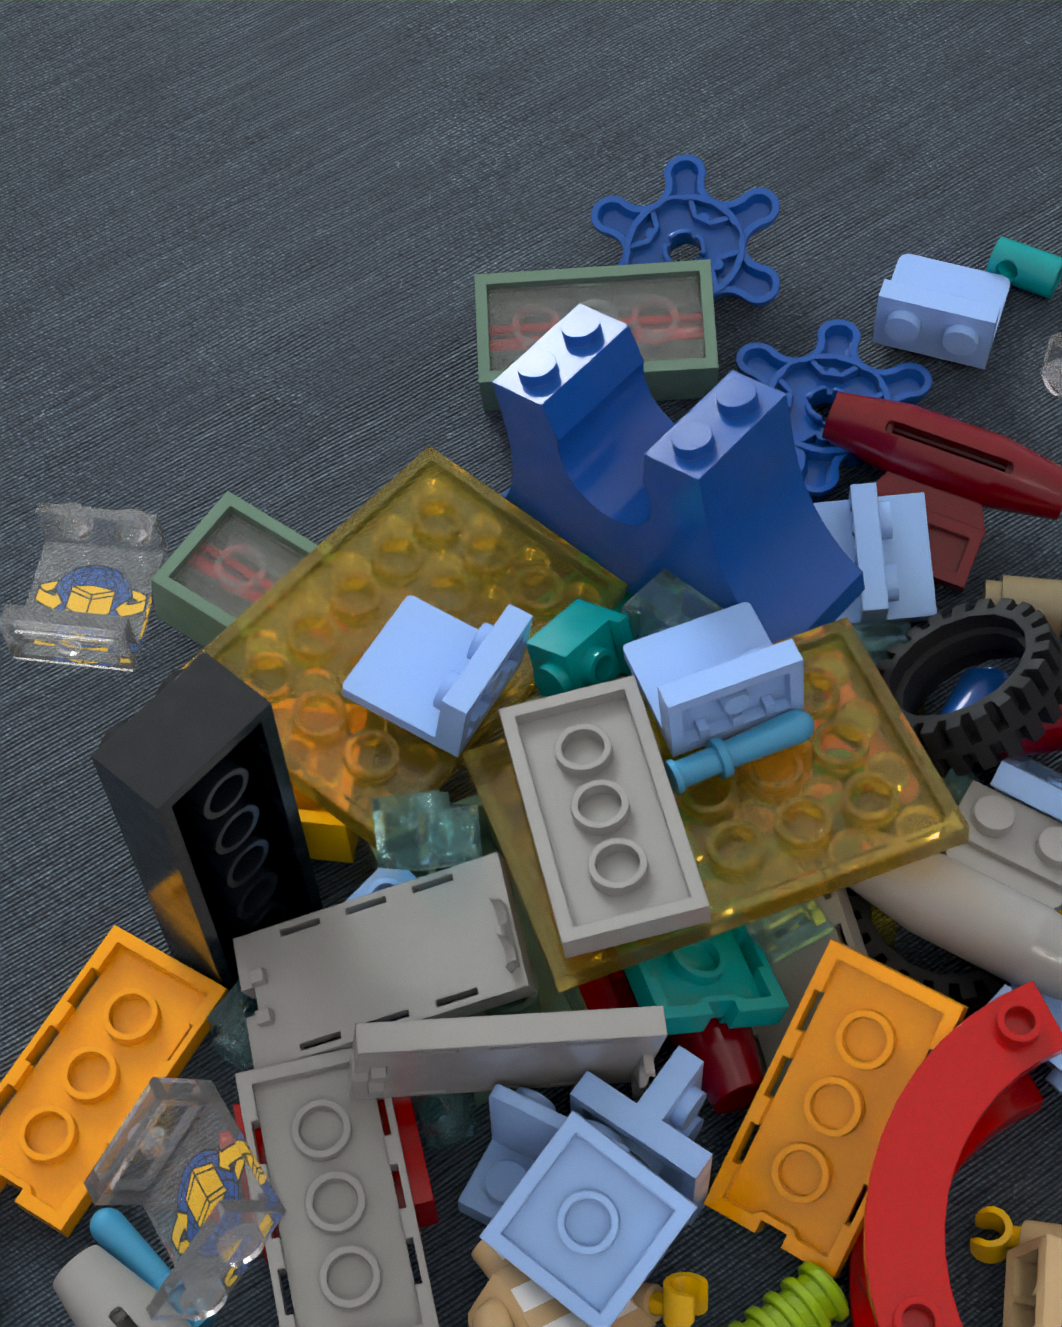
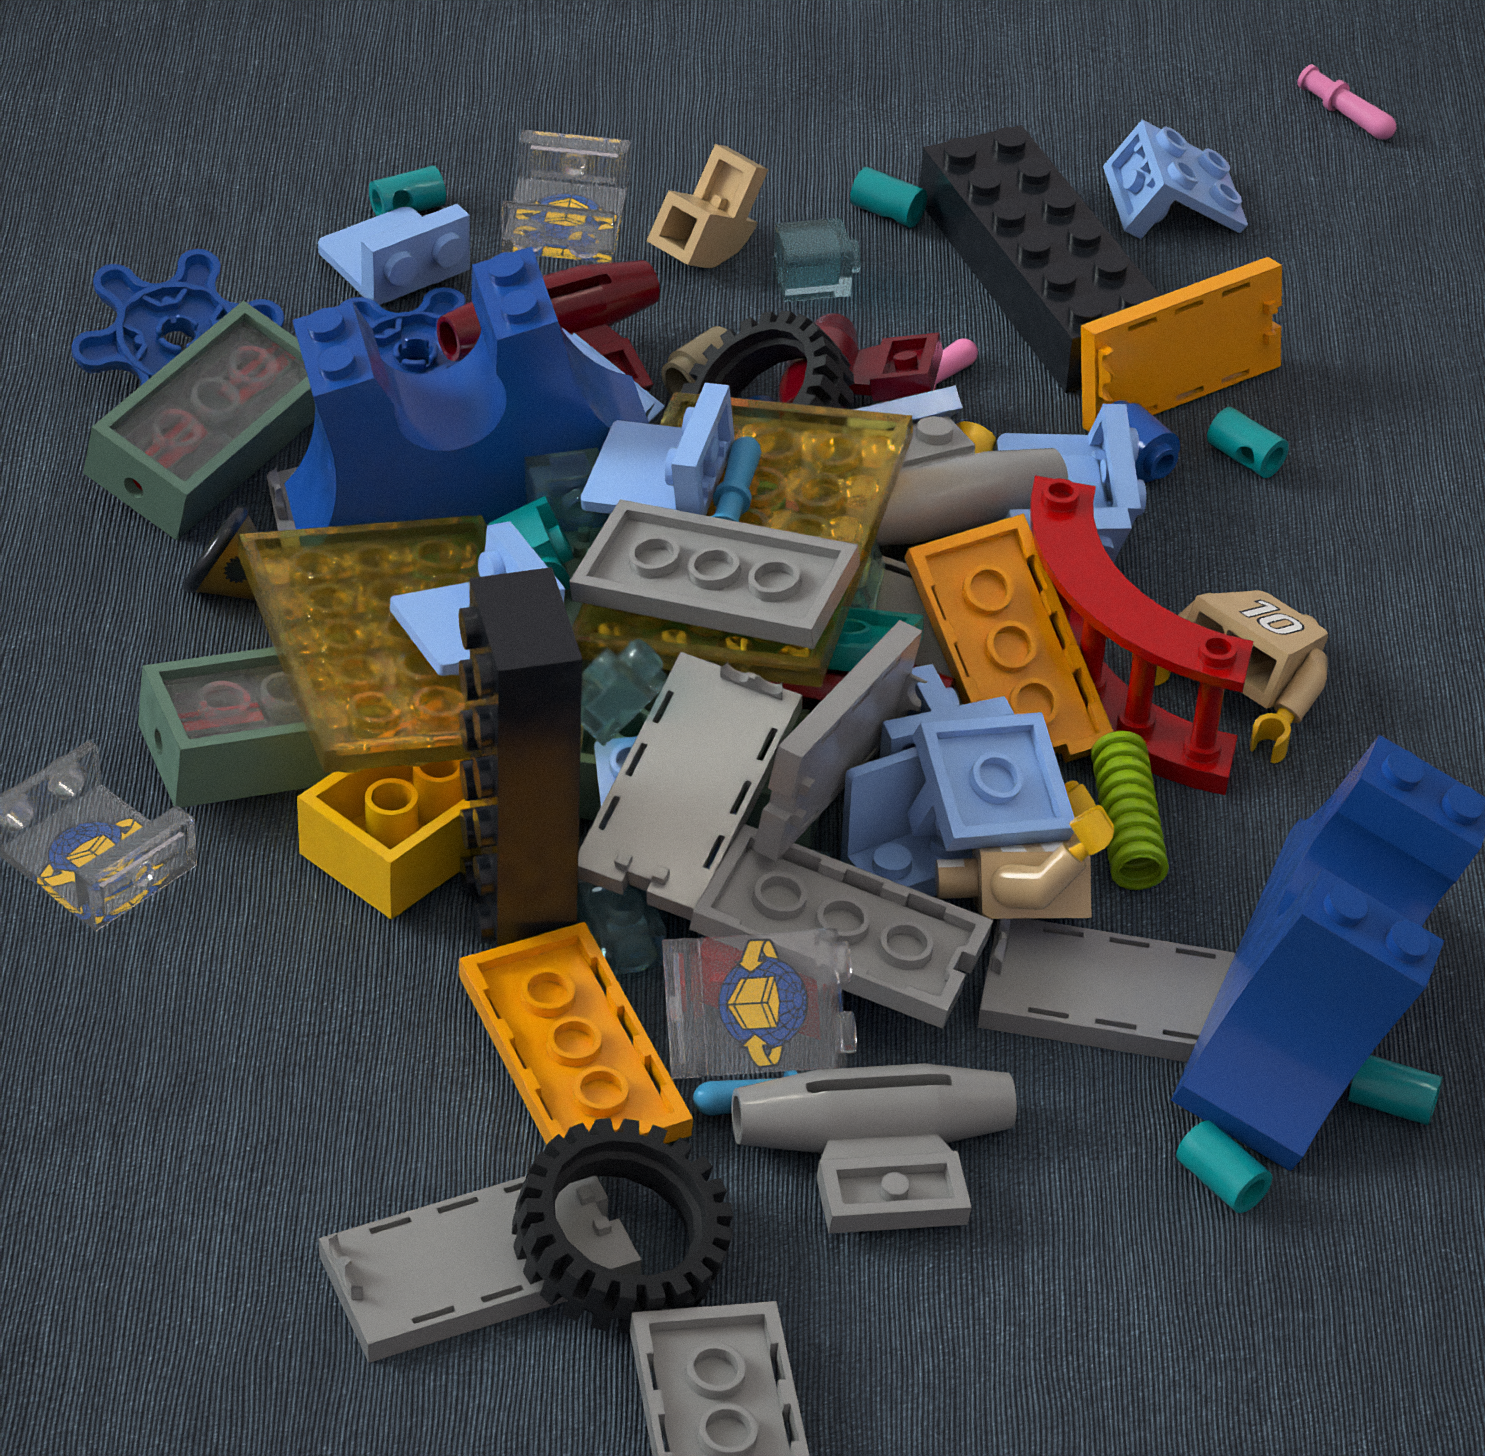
camera: 60 degrees left, 15 degrees down
none -> hat [183,504,290,603]

